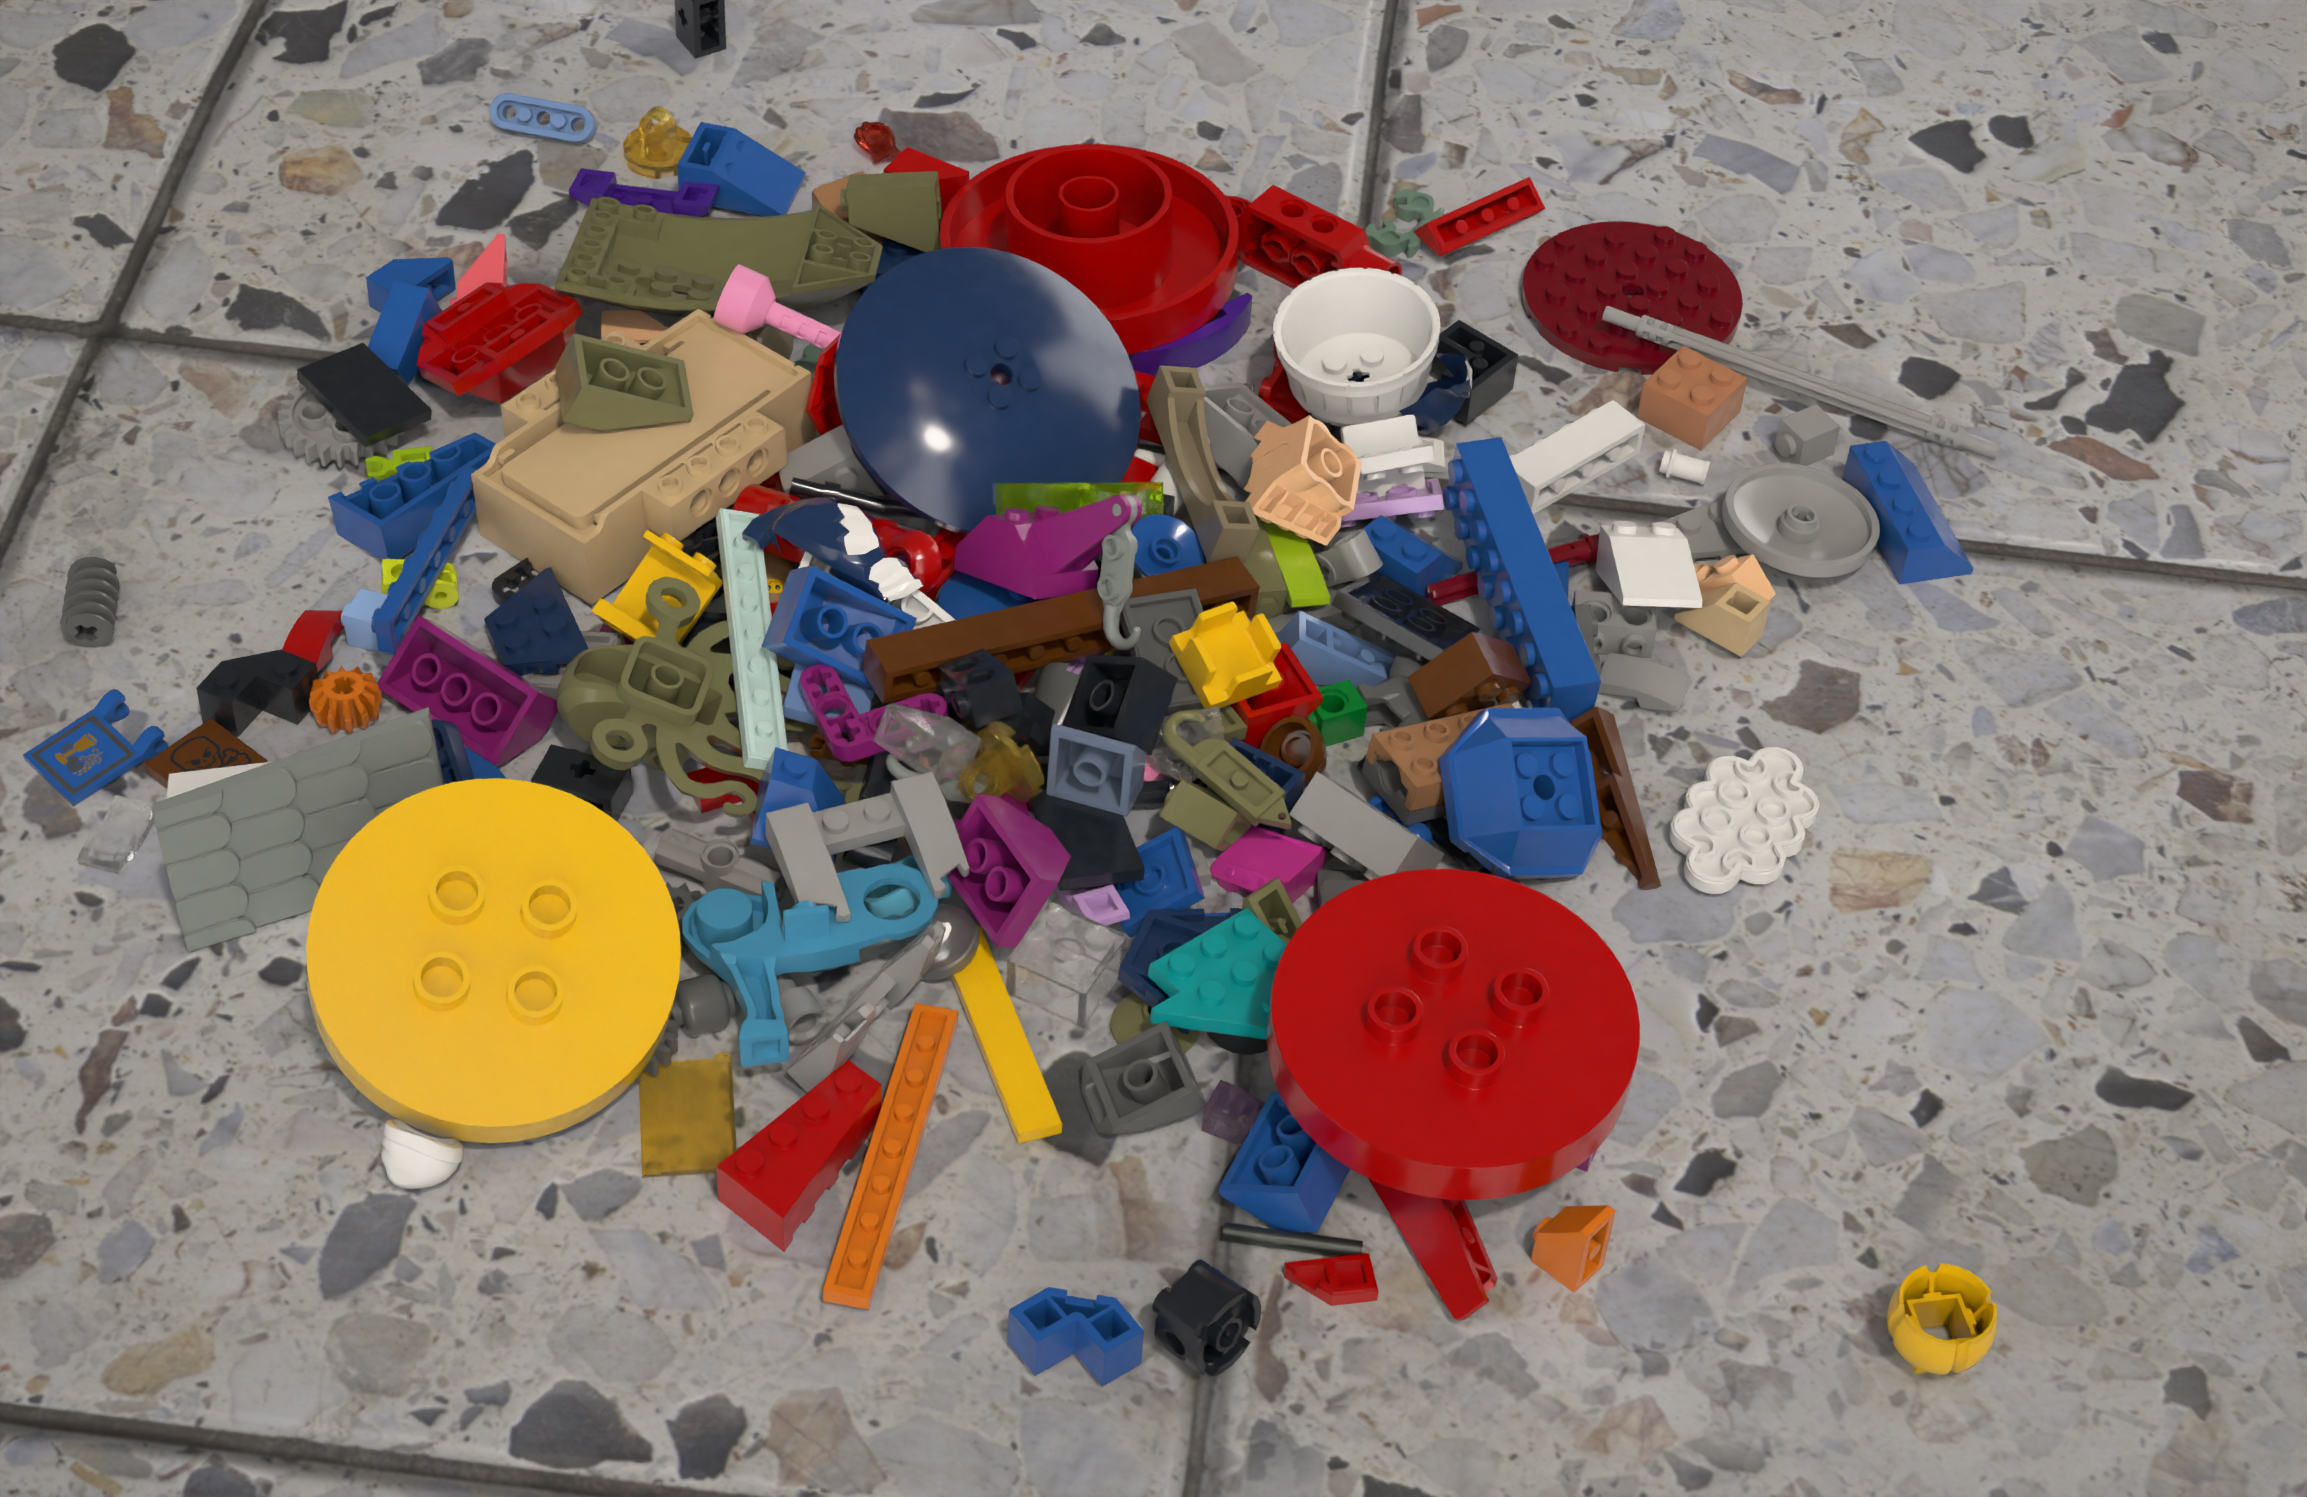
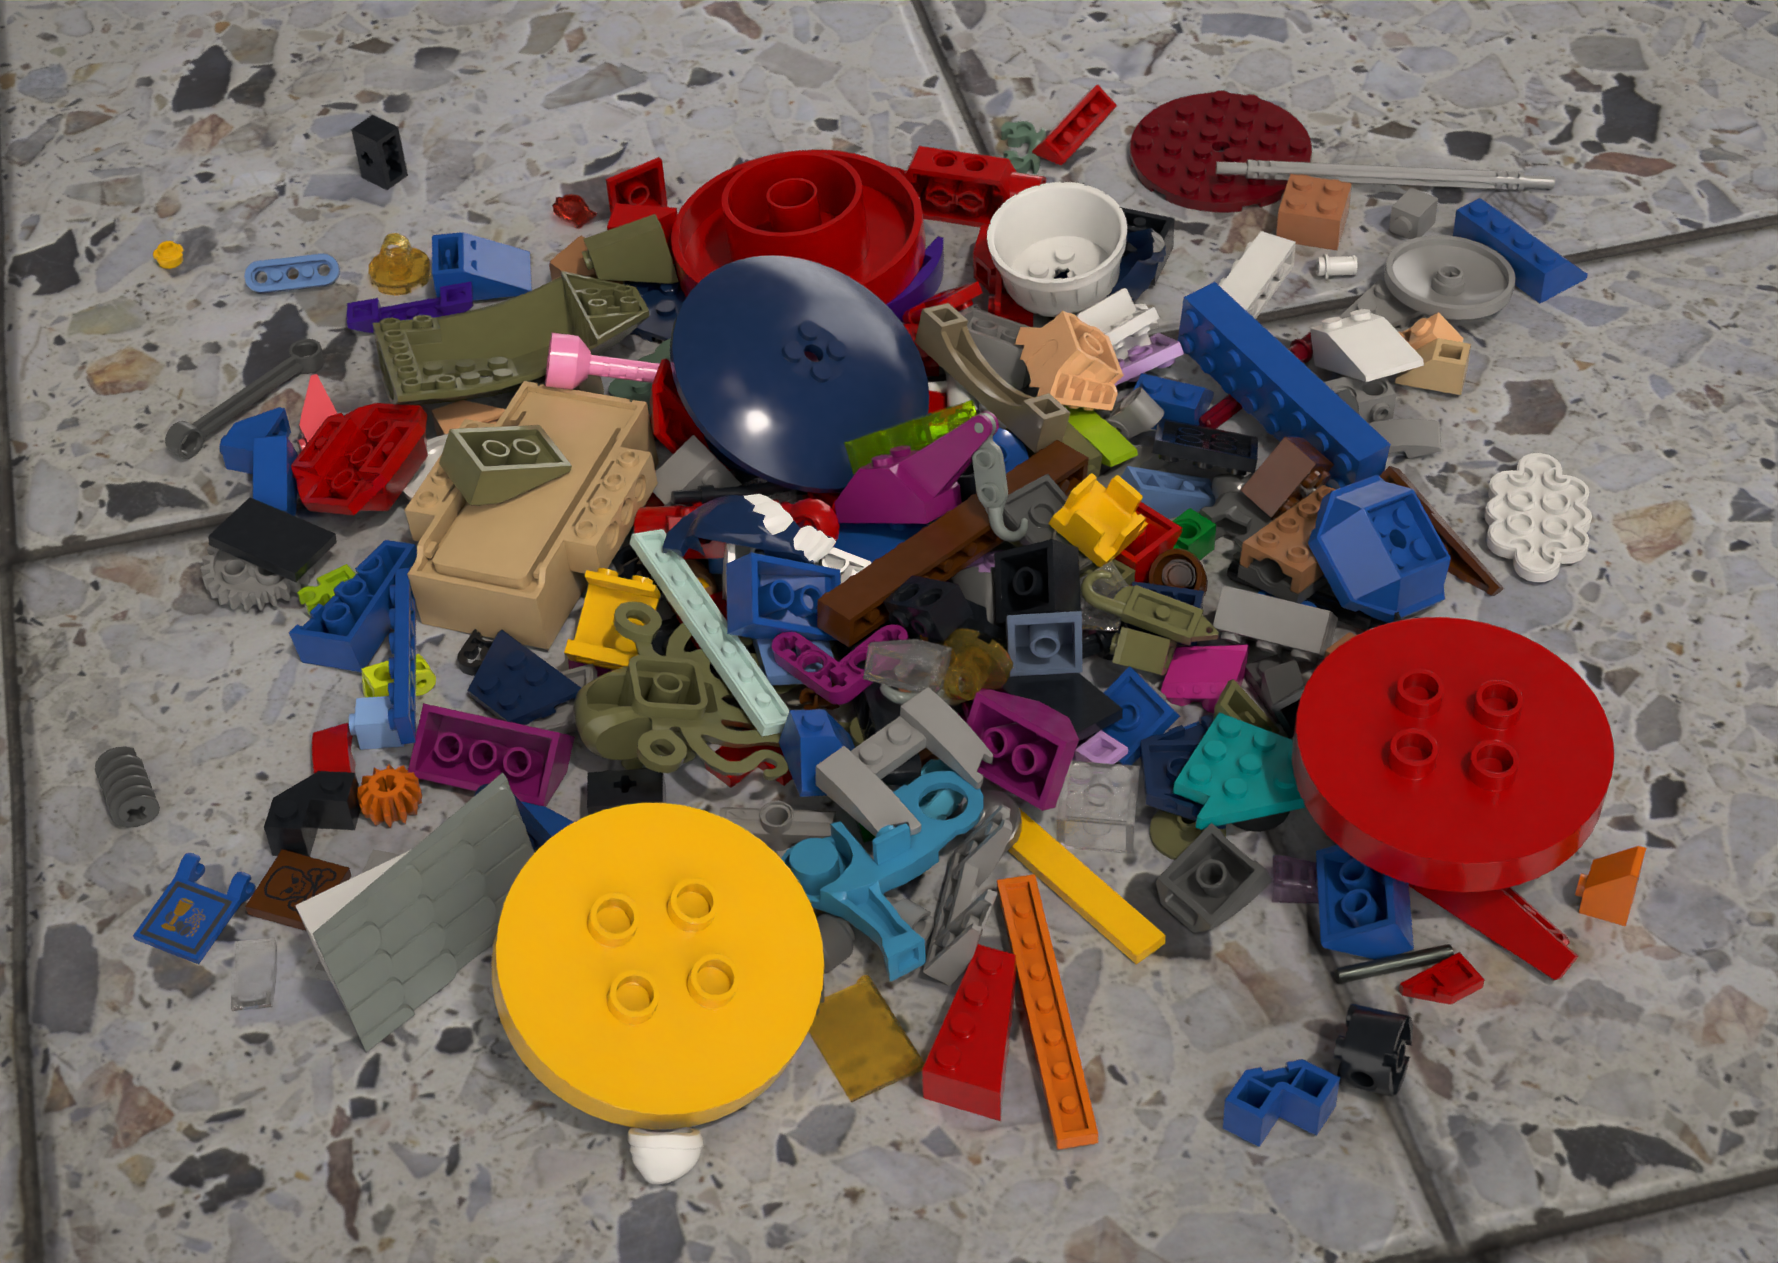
camera: 15 degrees left, 0 degrees up
none -> yellow plate [153,241,184,269]
none -> dark grey piece [165,339,324,459]
none -> red slope [606,157,668,214]
none -> red plate [903,281,983,324]

